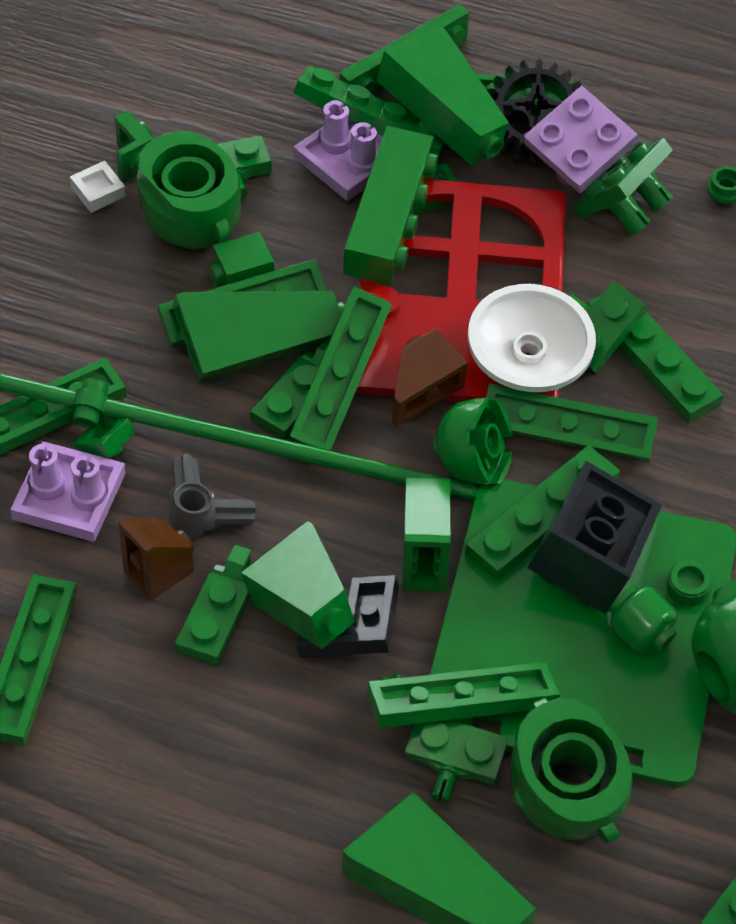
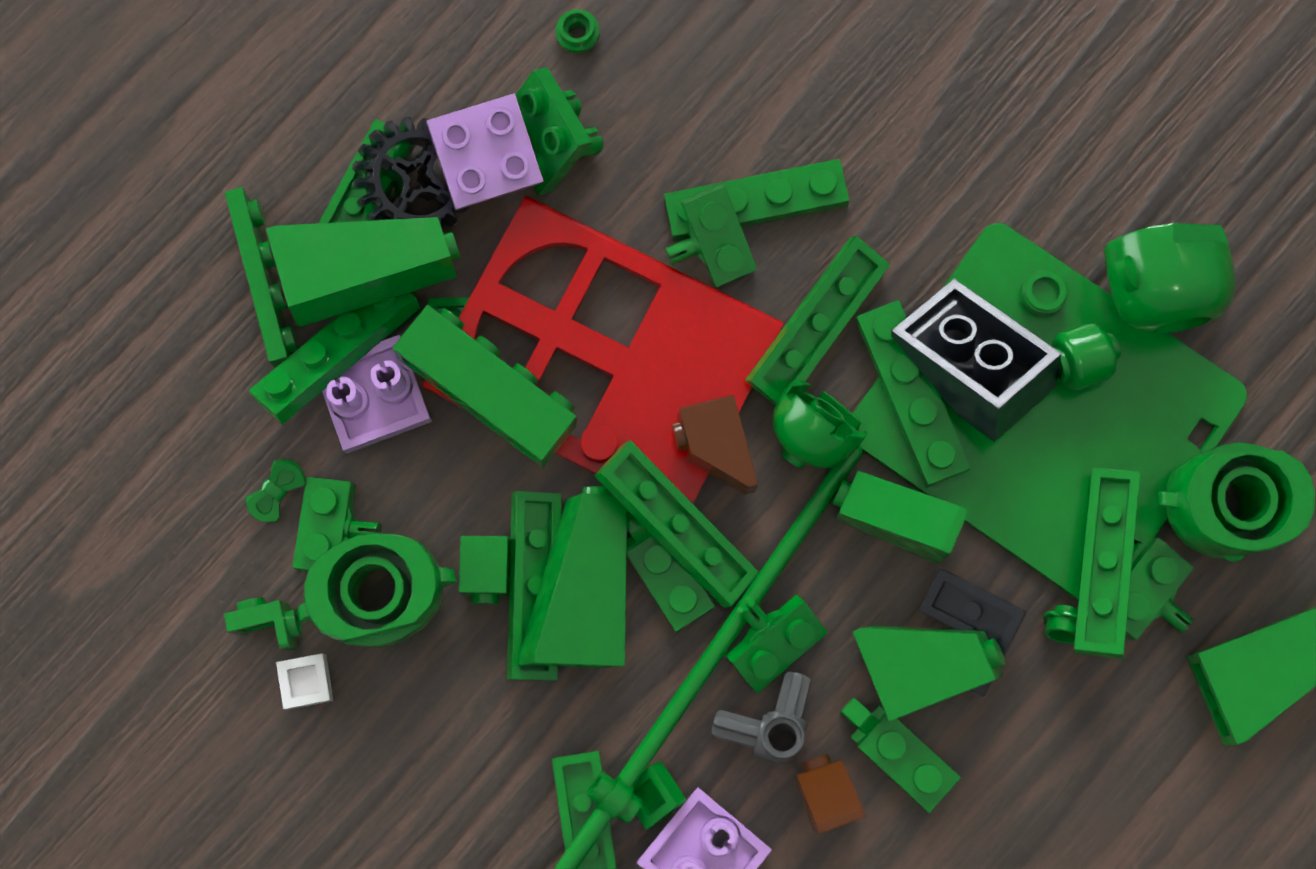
camera: 60 degrees left, 25 degrees up
white dish [467,284,596,392] -> none
none -> green piece [245,459,306,522]
none -> green plate [725,594,828,694]

